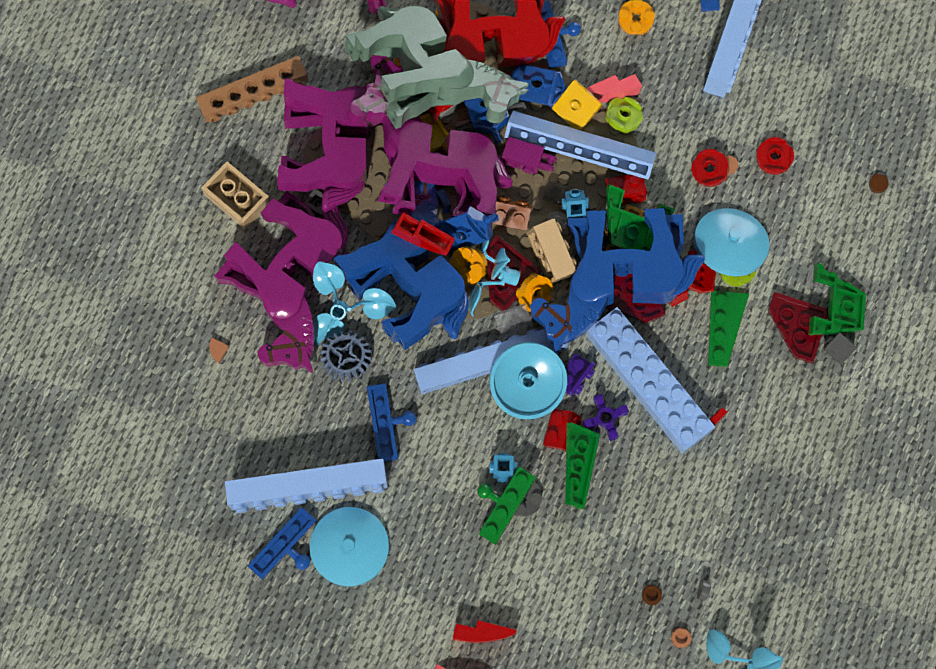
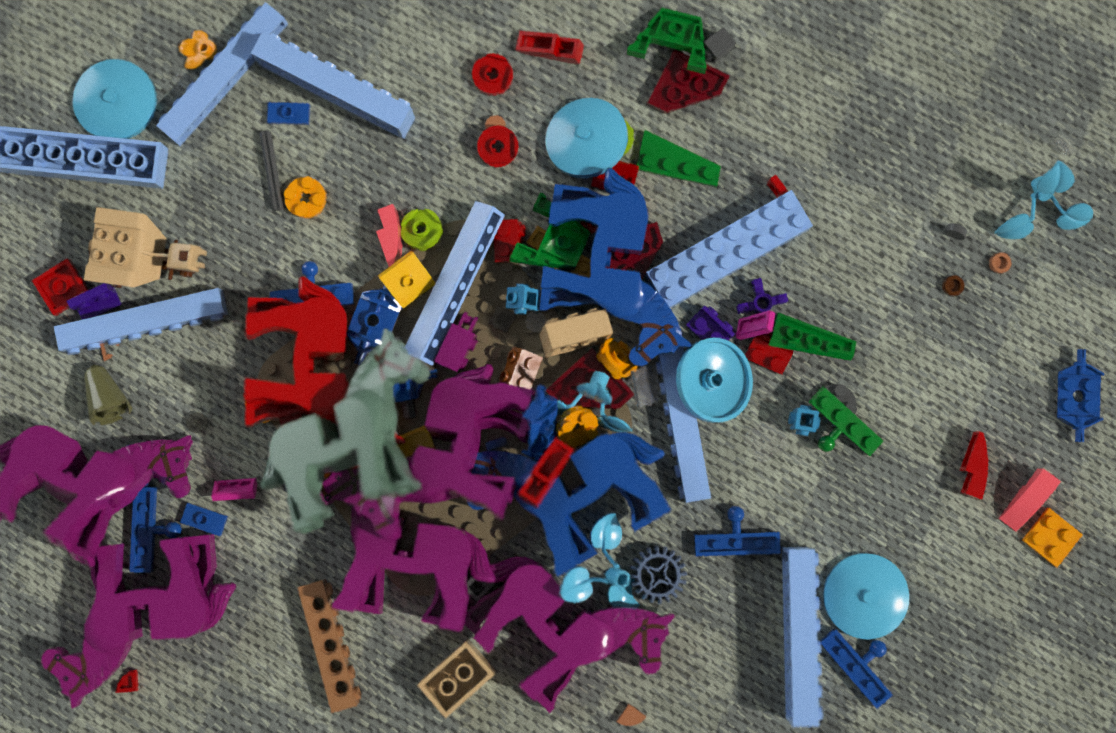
camera: 80 degrees left, 10 degrees up
none -> red slope [515,31,584,64]
none -> dark pink plate [736,310,775,340]

